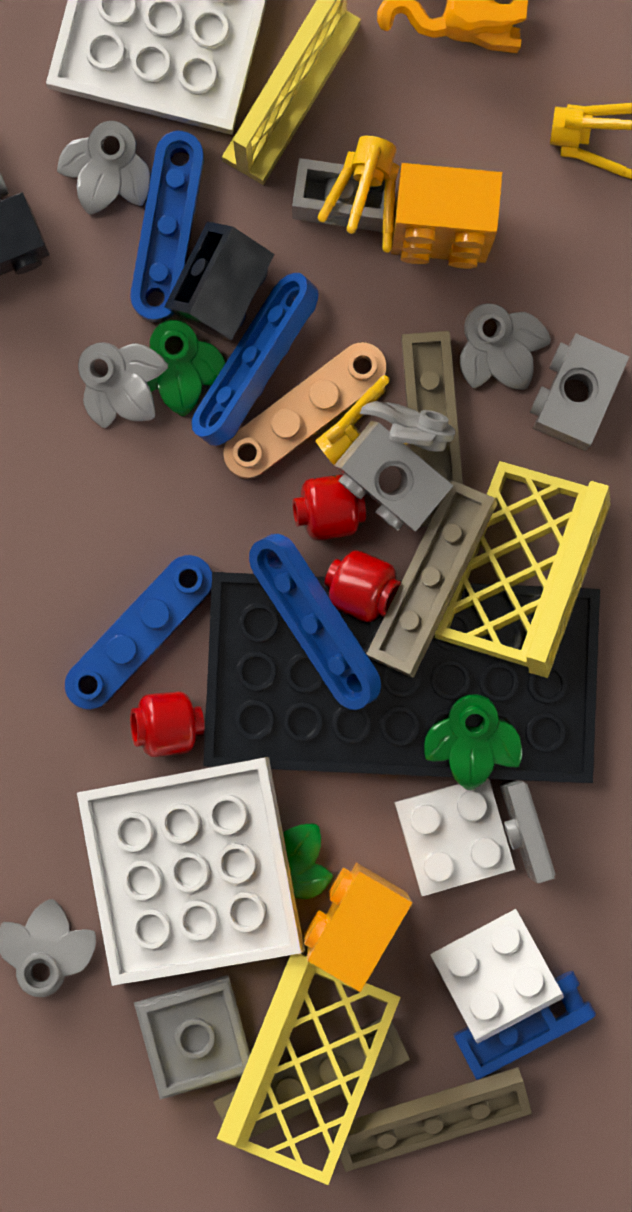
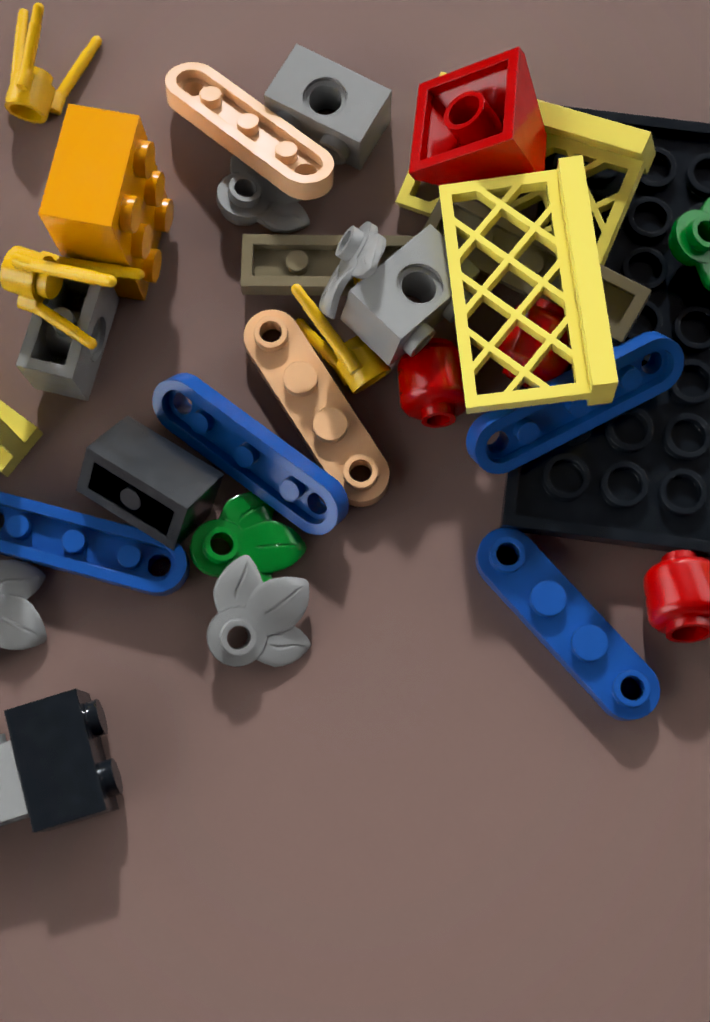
camera: 80 degrees left, 10 degrees down
none -> light nougat plate [165,62,334,200]
none -> red slope [409,46,547,185]
none -> light yellow fence [439,155,618,414]

